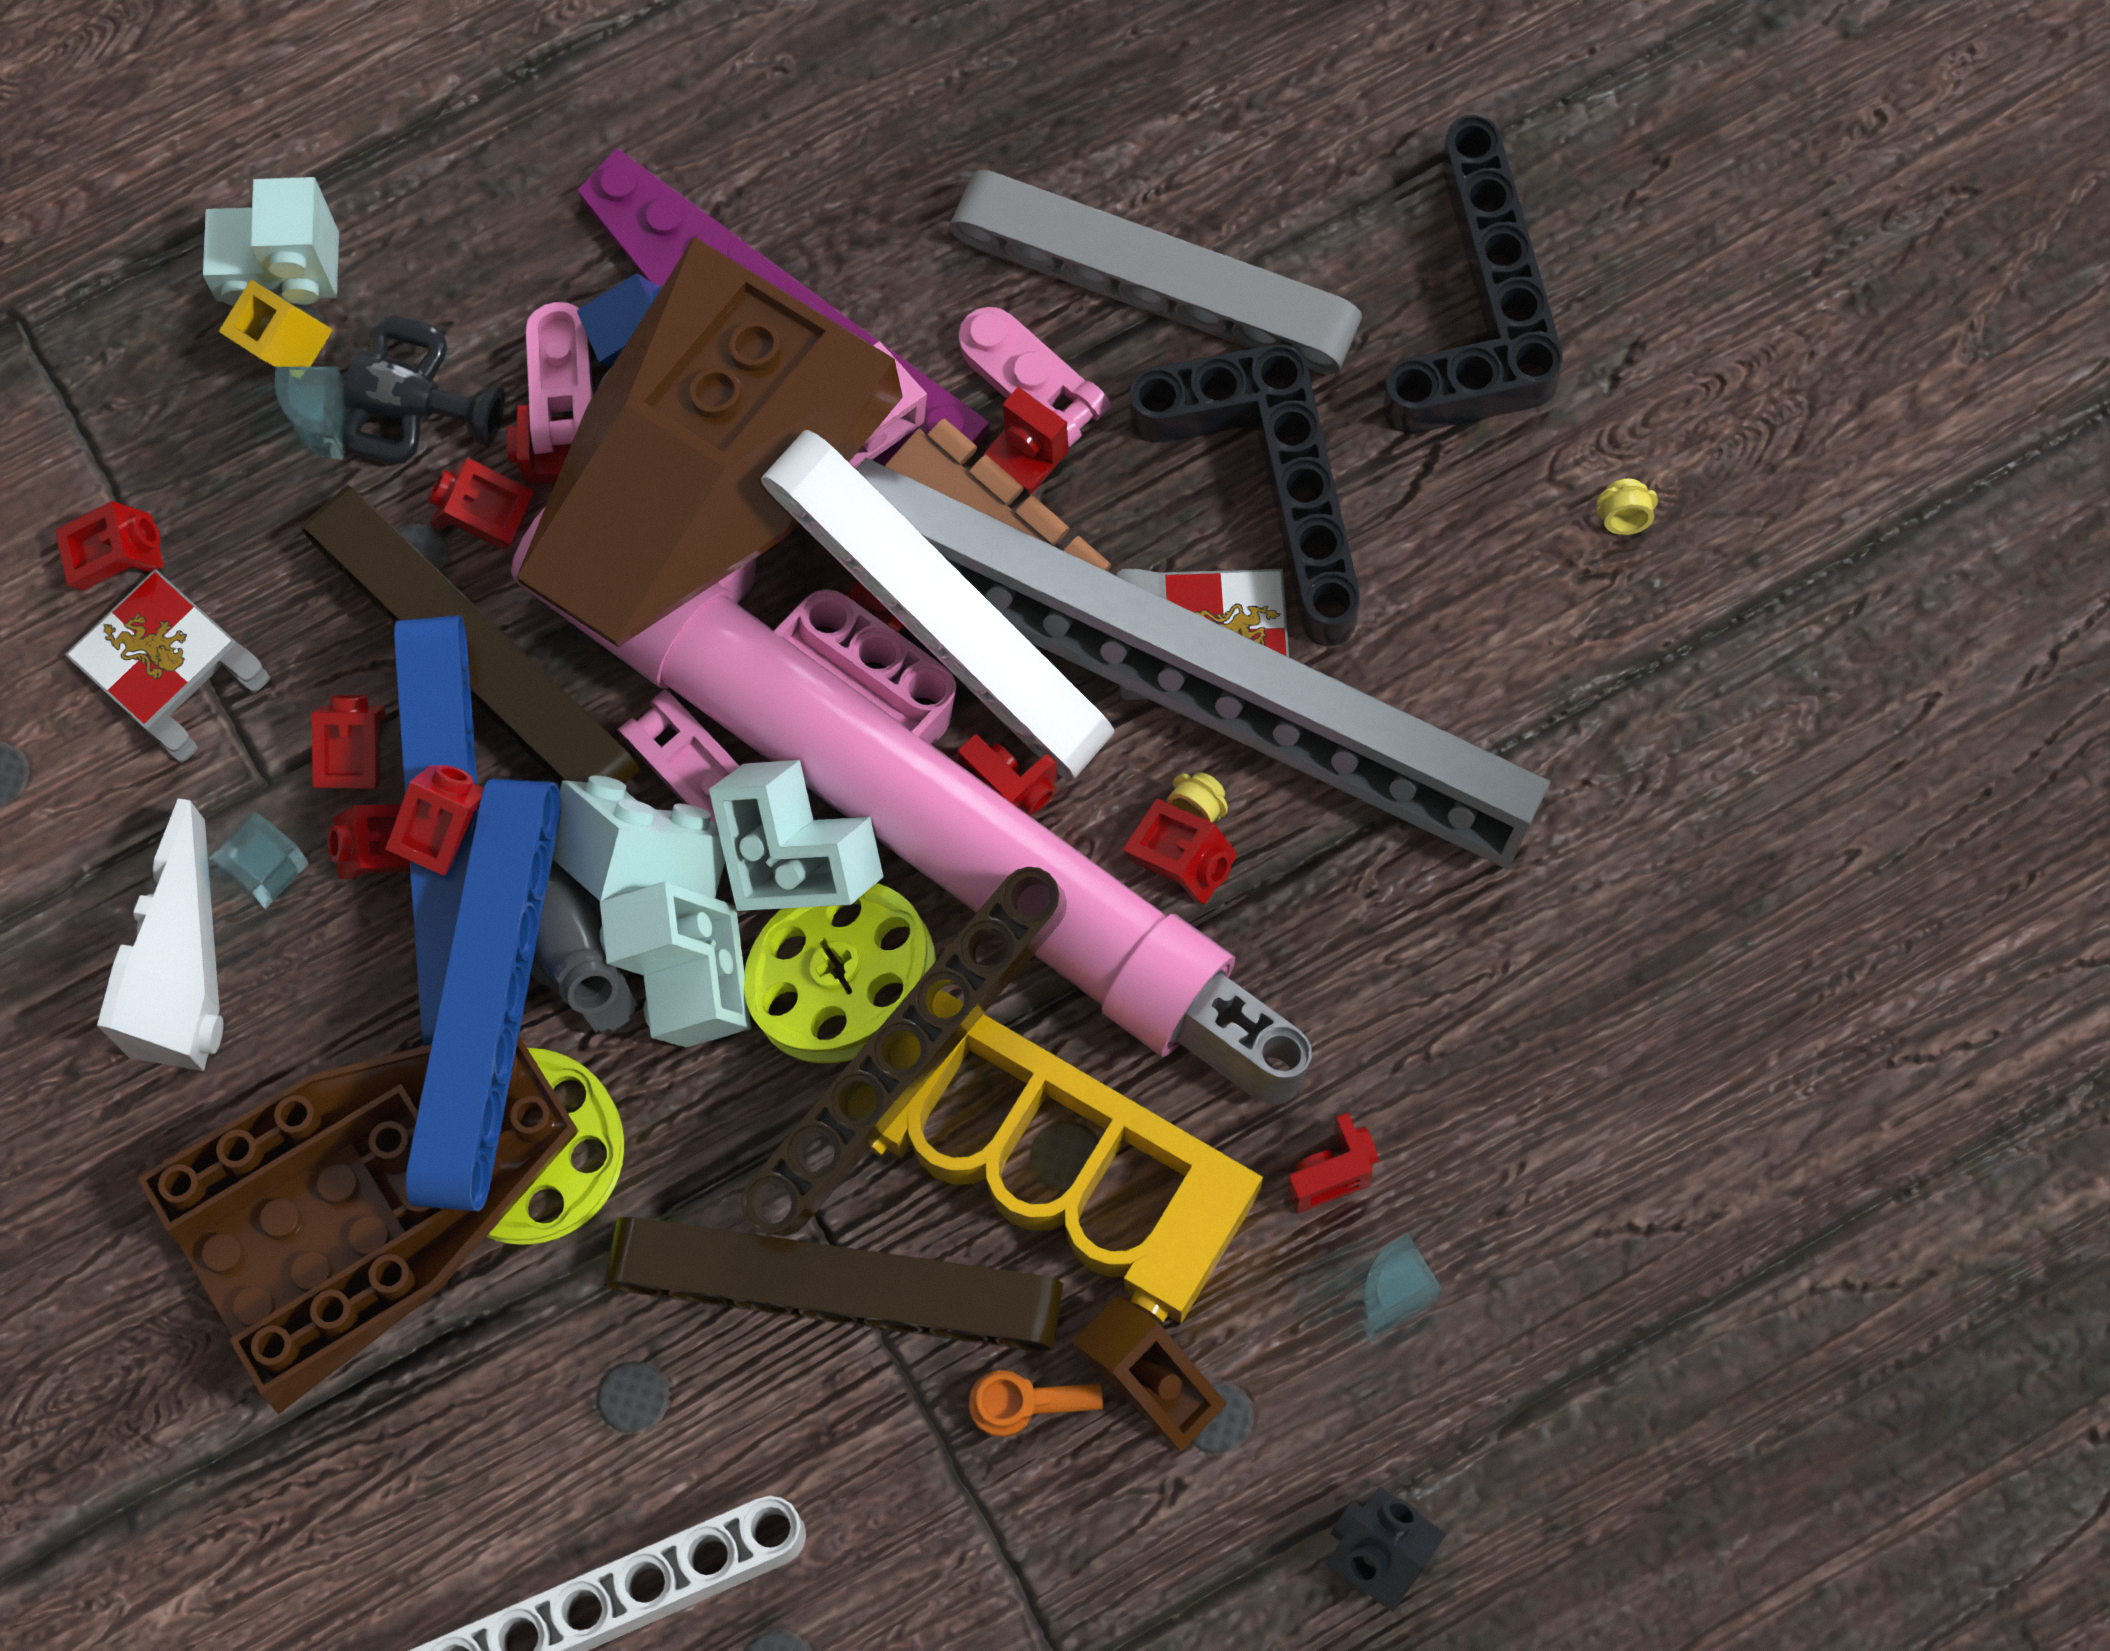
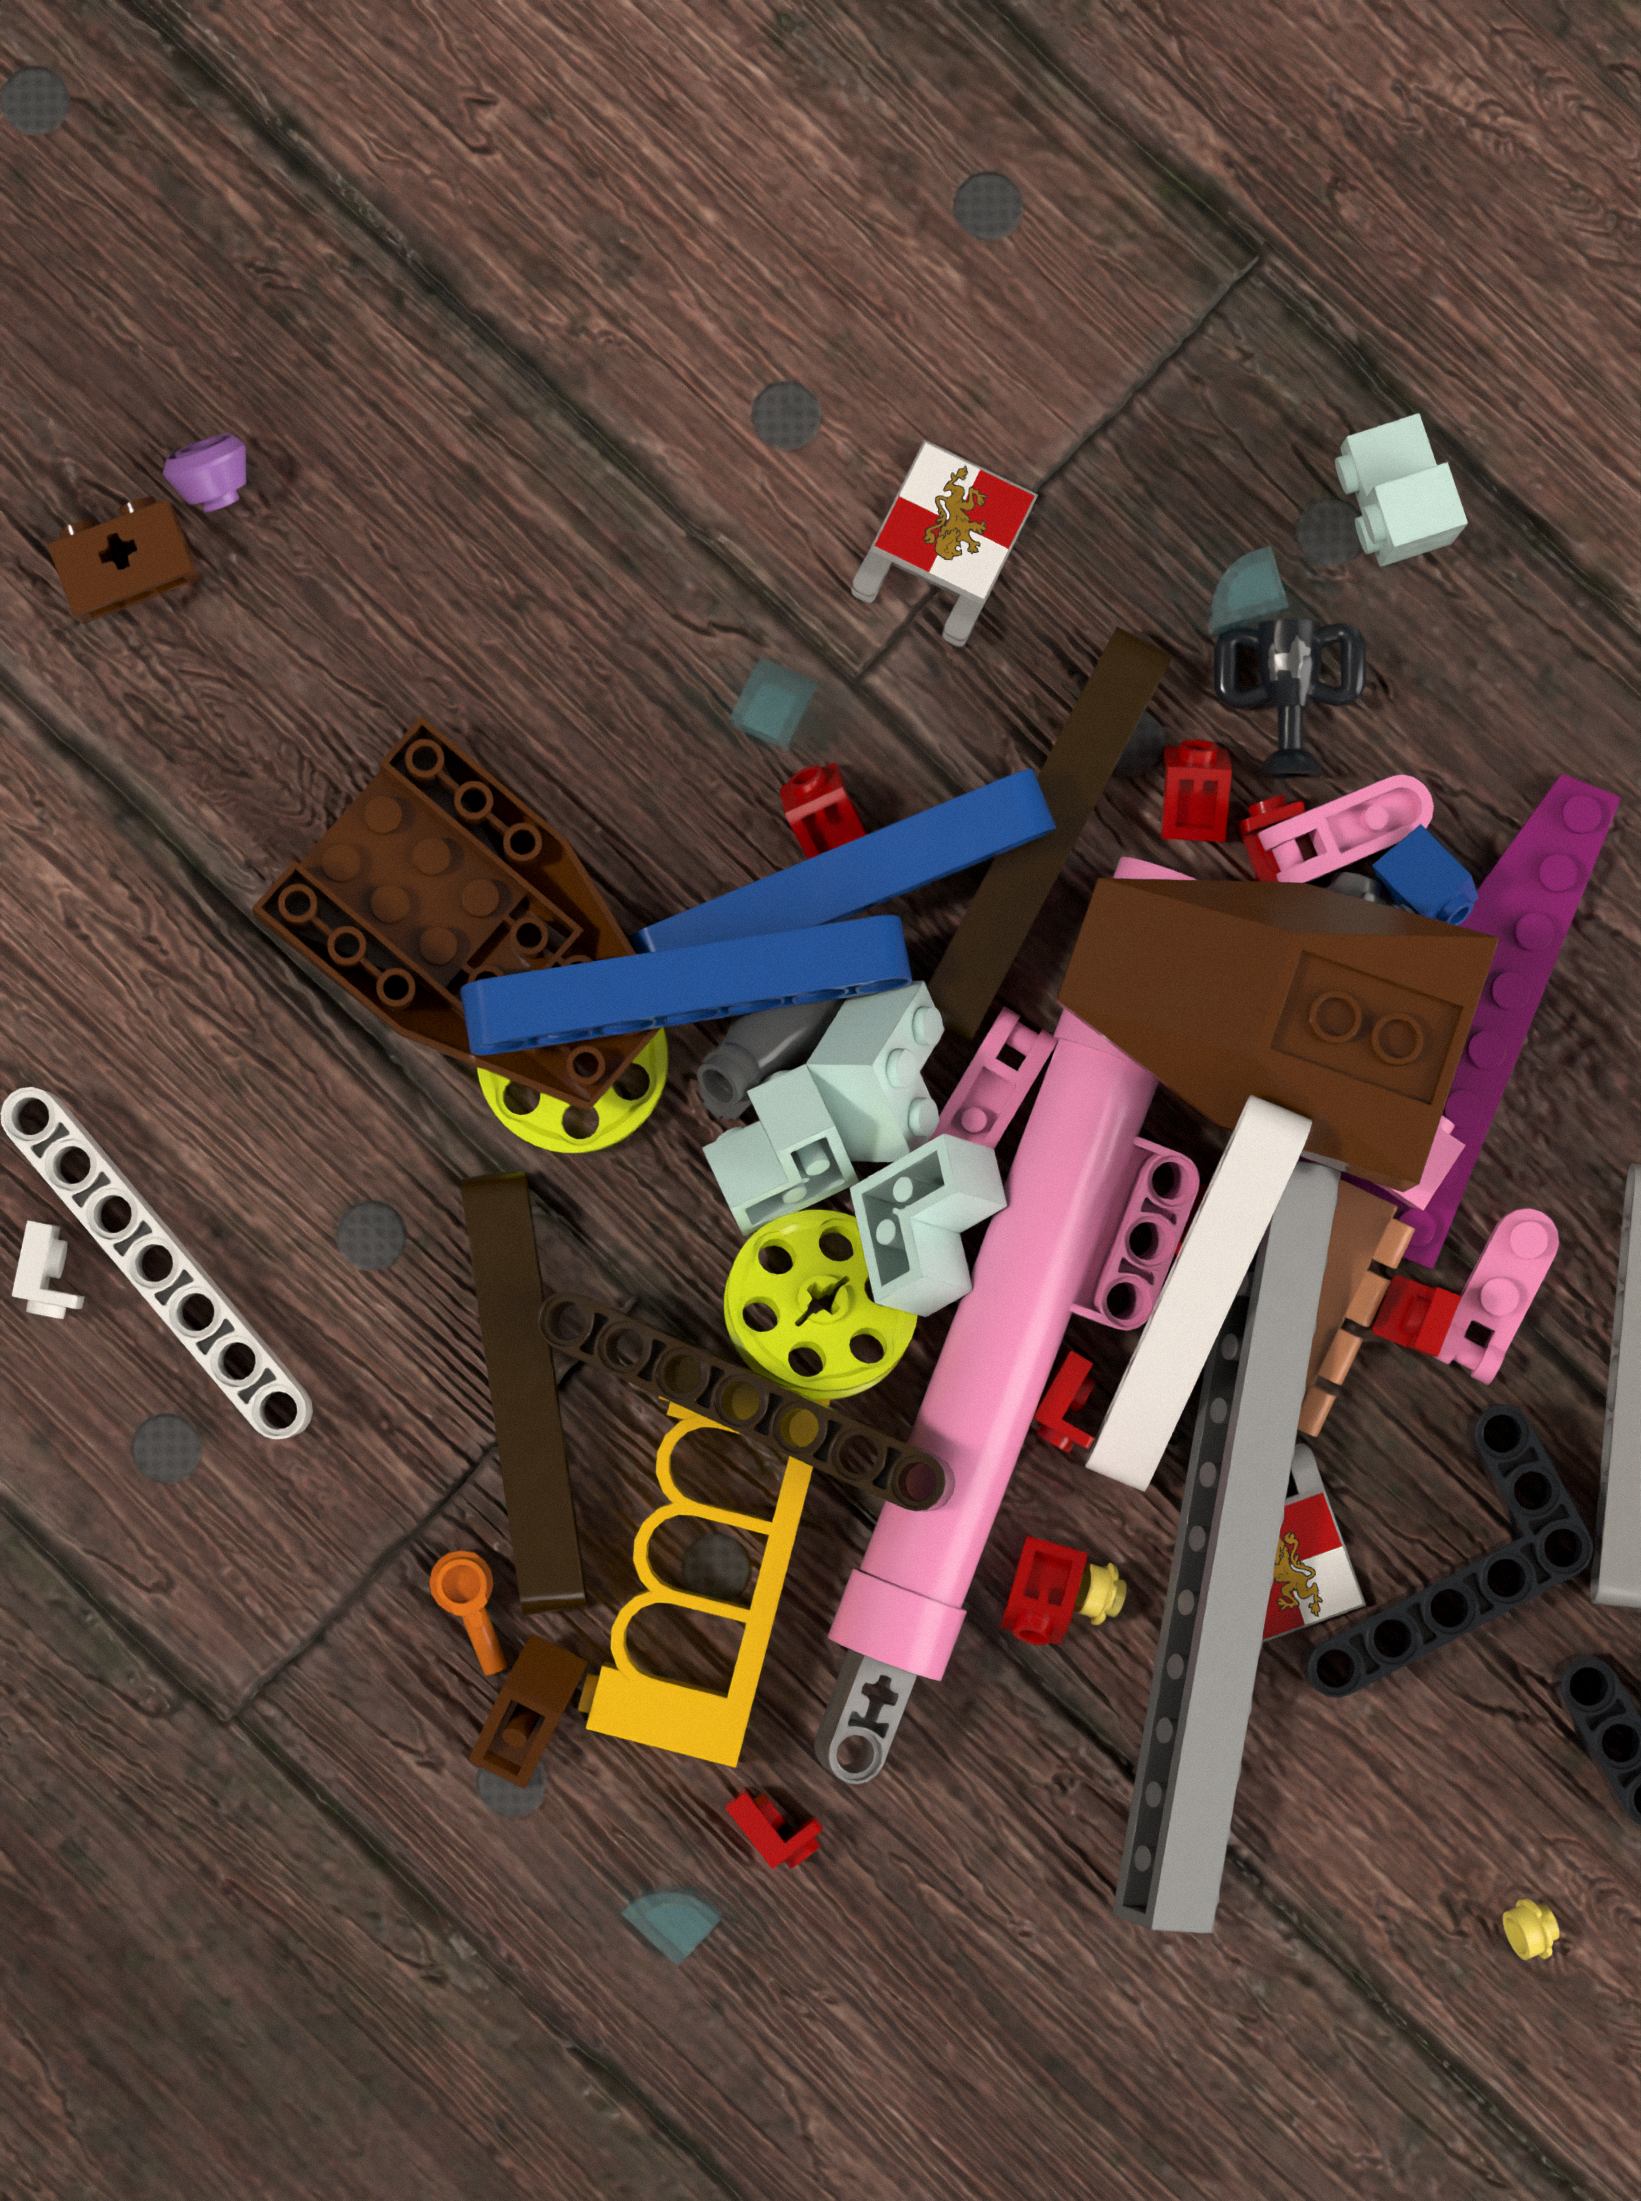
camera: 70 degrees right, 15 degrees up
red bracket [55,501,164,591] -> none
white wedge [97,798,223,1071] -> none
yellow brick [218,279,333,381] -> none
red bracket [311,694,385,789] -> none
red bracket [386,765,484,876] -> none
black brick [1325,1486,1447,1613] -> none

